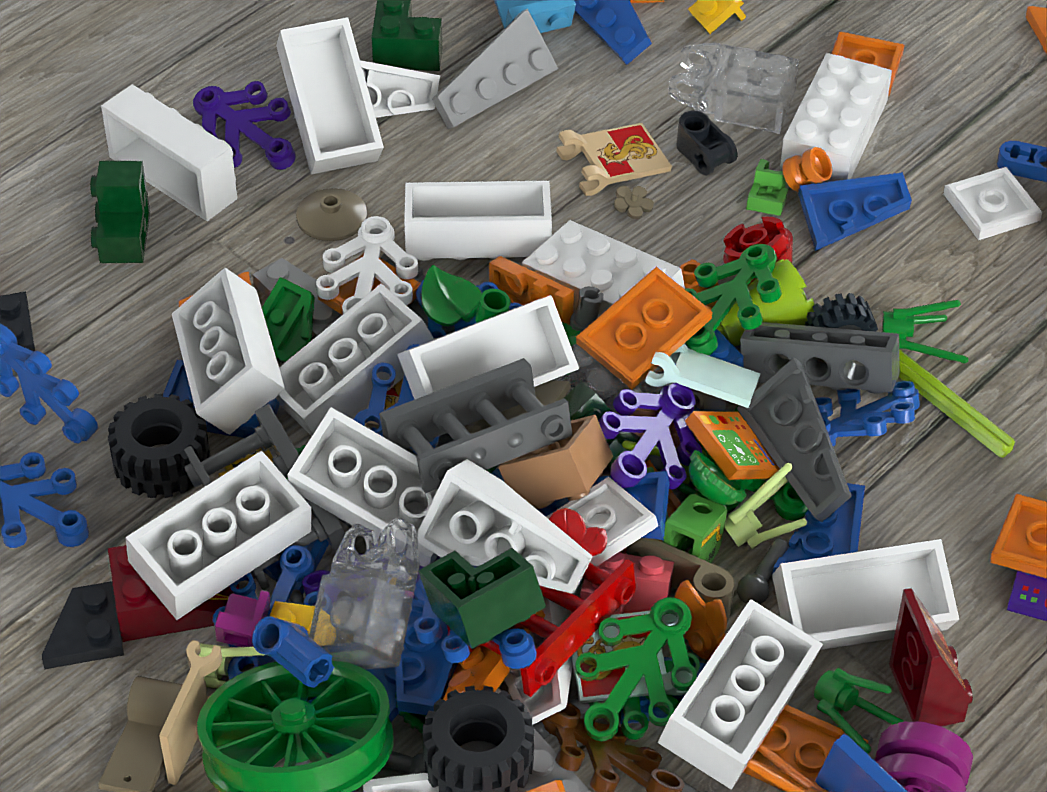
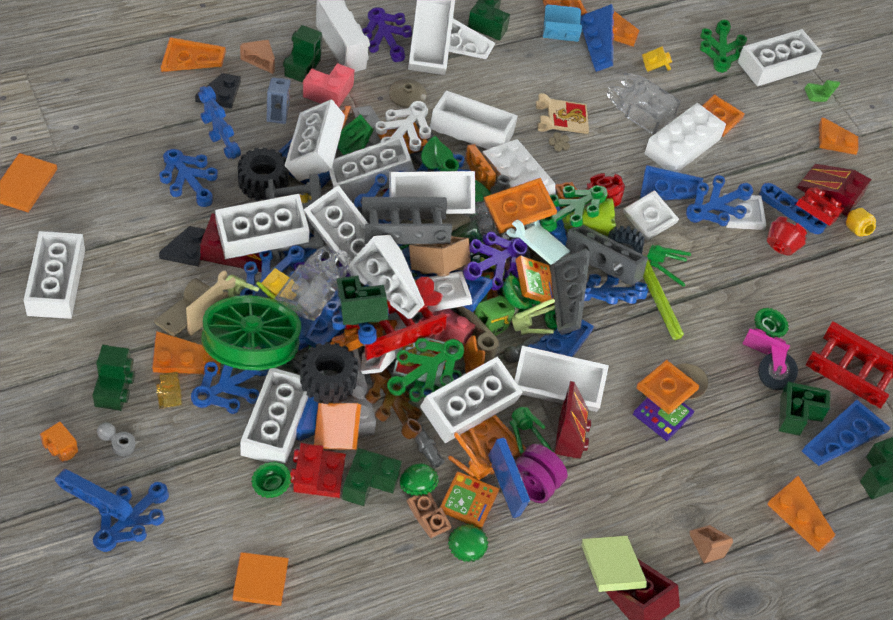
camera: 15 degrees right, 5 degrees up
magenta panel [215,590,270,647] -> none
blue piece [252,616,335,688] -> none
light grey wing [432,9,559,129] -> none
black piece [676,110,738,176] -> none
bright green slope [746,159,788,216] -> none
orange wheel [782,147,832,192] -> none
none -> nougat slope [240,40,275,74]
none -> sand blue torso [267,78,291,124]
none -> coral brick [303,63,355,108]
none -> white tile [623,190,679,241]
none -> blue plant [686,175,753,226]

